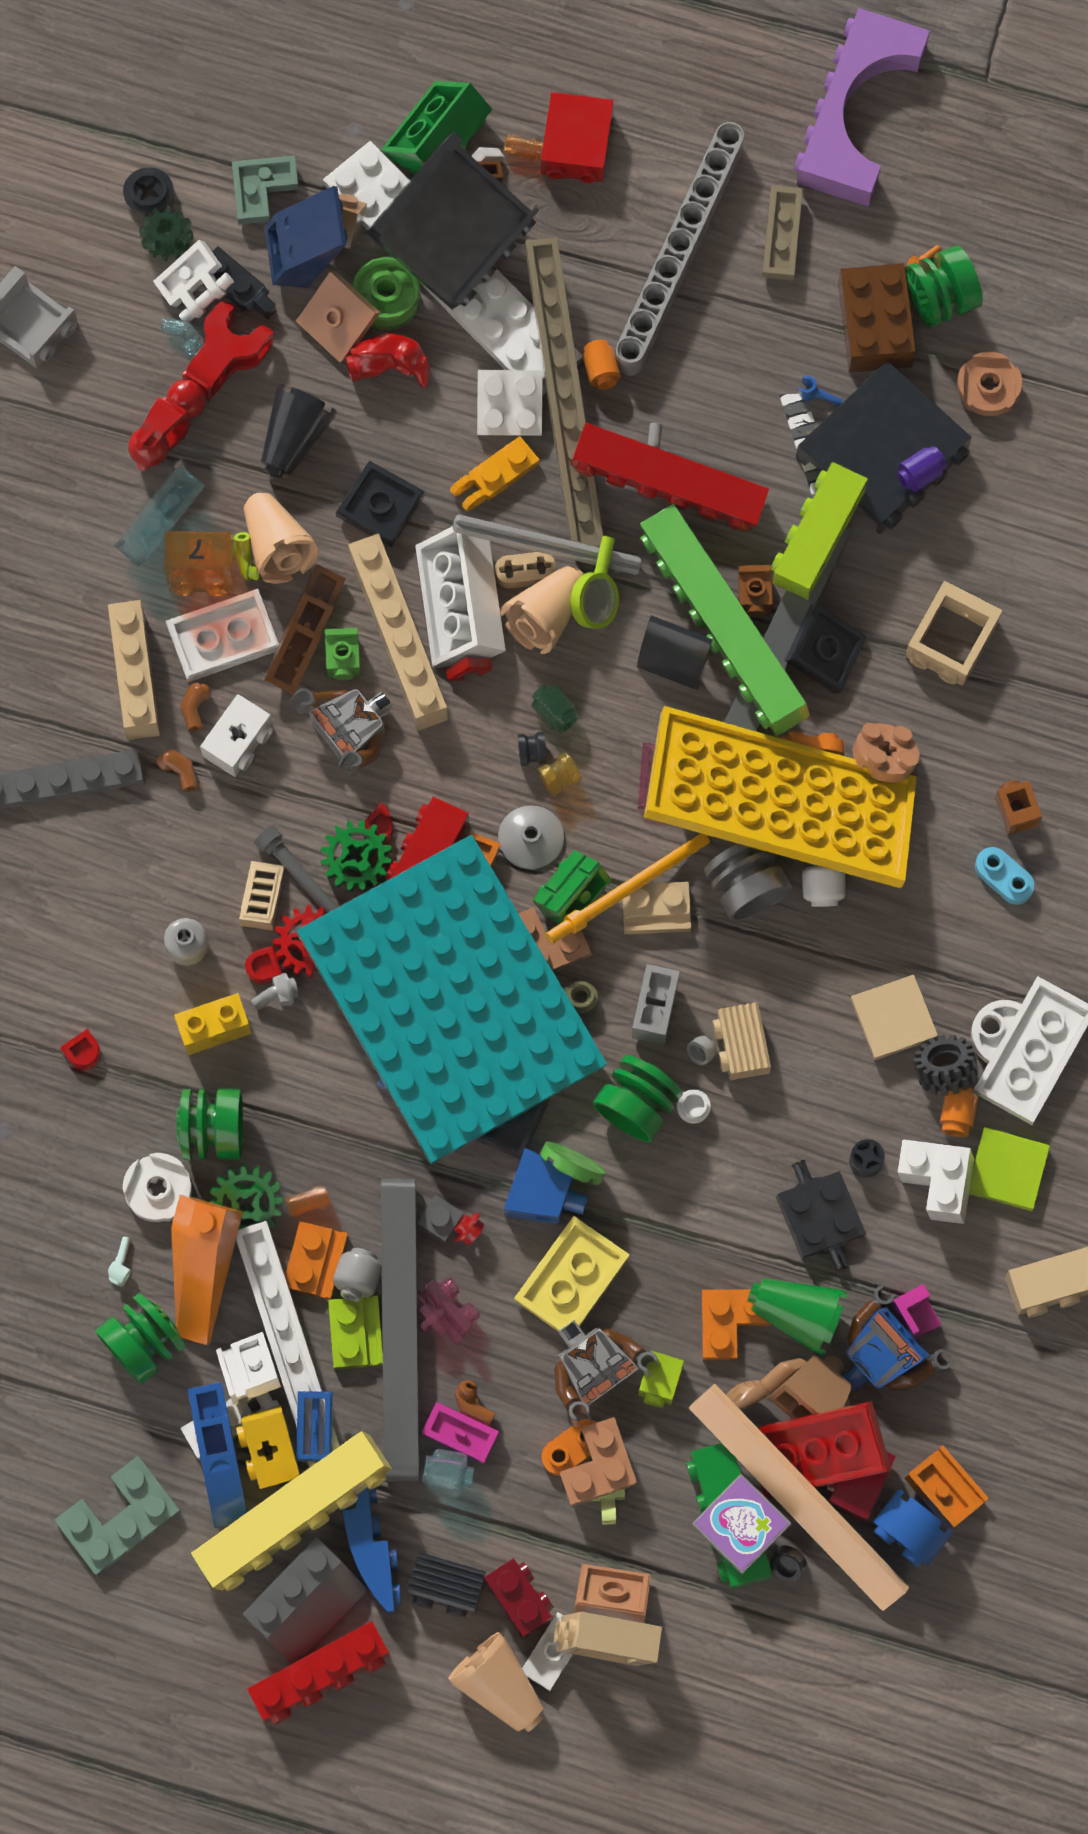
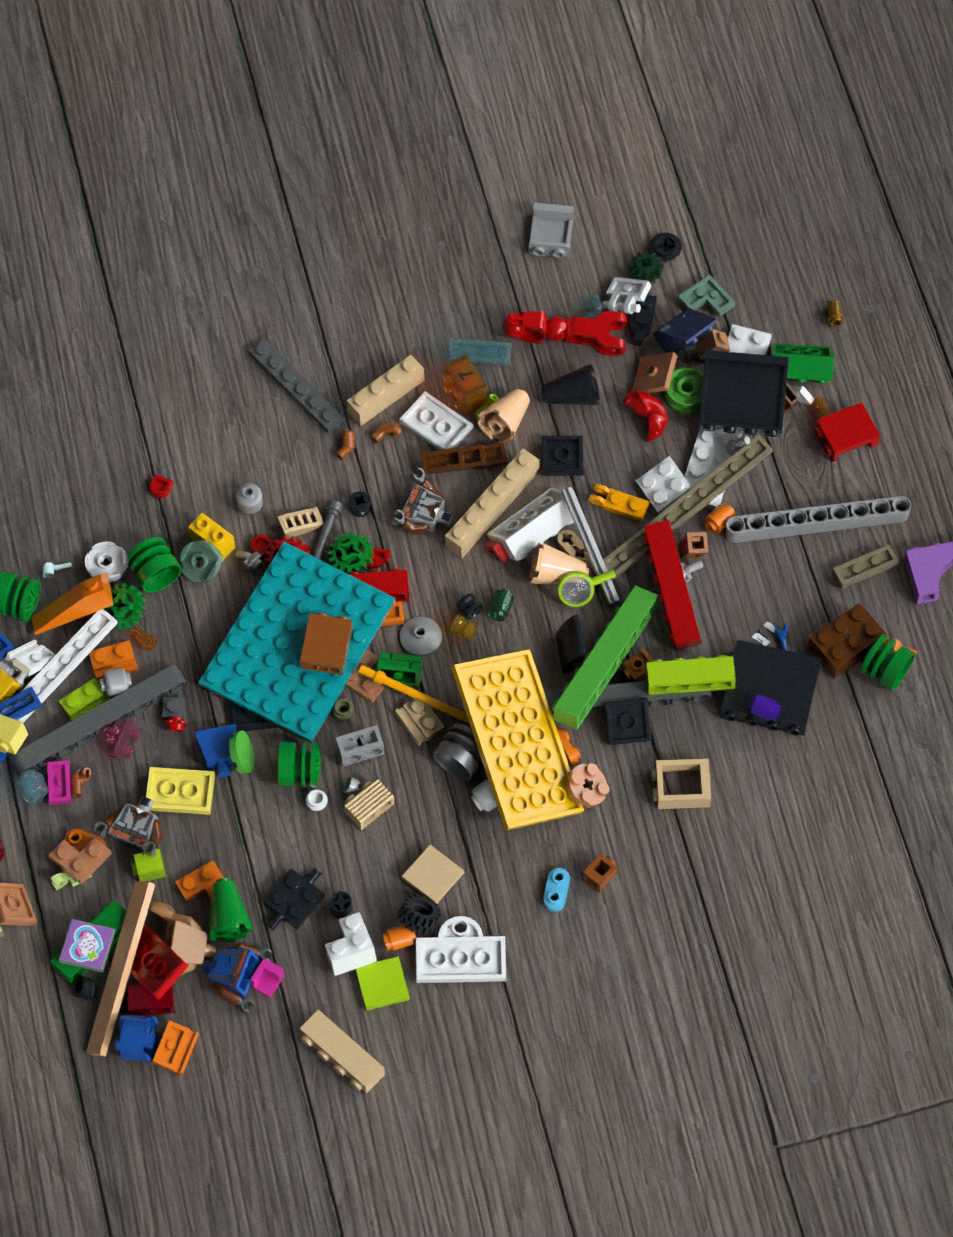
camera: 60 degrees right, 10 degrees down
white brick [200,694,273,777] -> none
bright green brick [325,628,361,681] -> none
nougat plate [957,352,1022,416] -> none
none -> sand green plate [180,540,223,582]
none -> dark orange brick [300,612,353,675]
none -> black wheel [349,491,371,517]
none -> dark orange brick [678,532,709,559]
none -> light grey plate [726,436,750,456]
none -> pearl gold pin [827,300,844,327]

